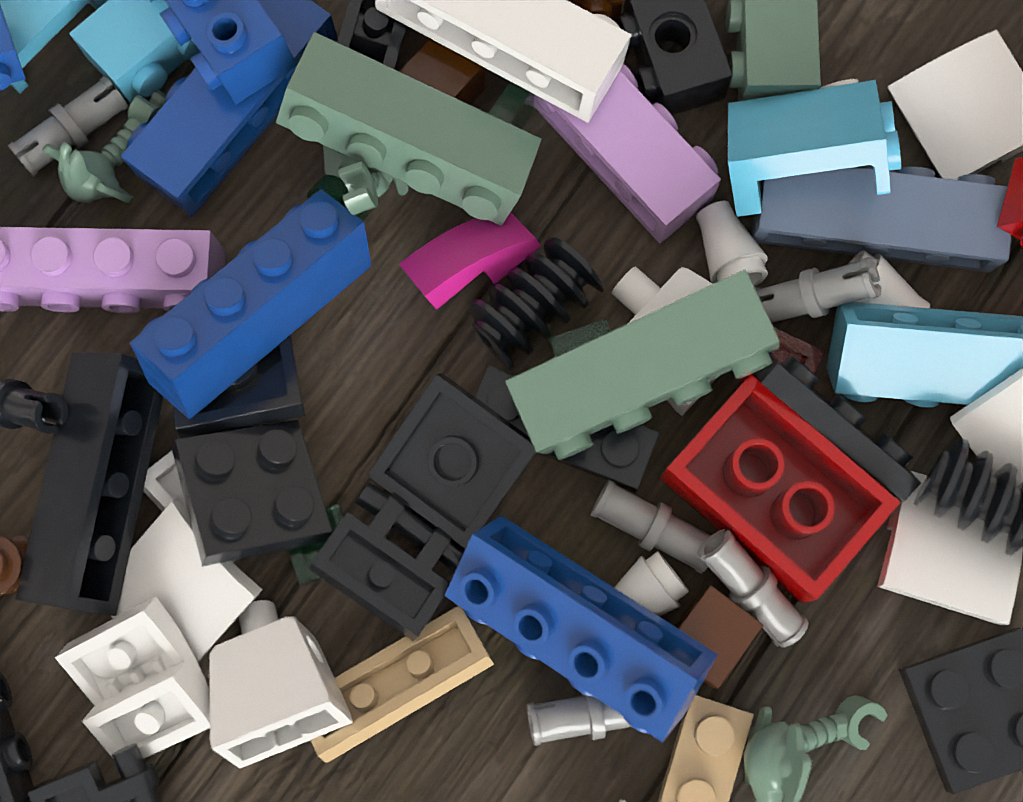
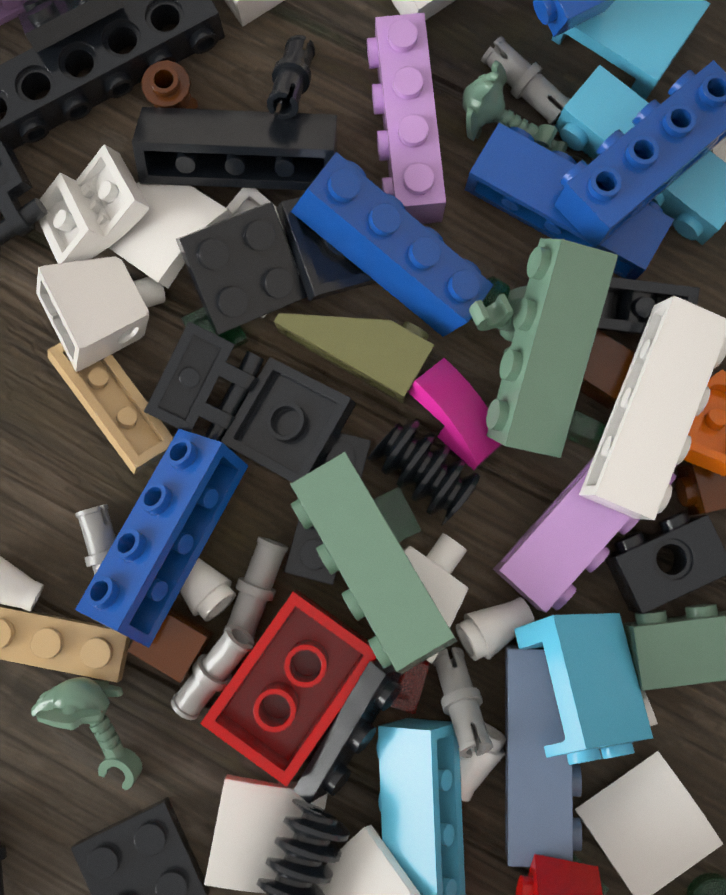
camera: 80 degrees right, 5 degrees up
none -> olive slope [274,313,435,404]

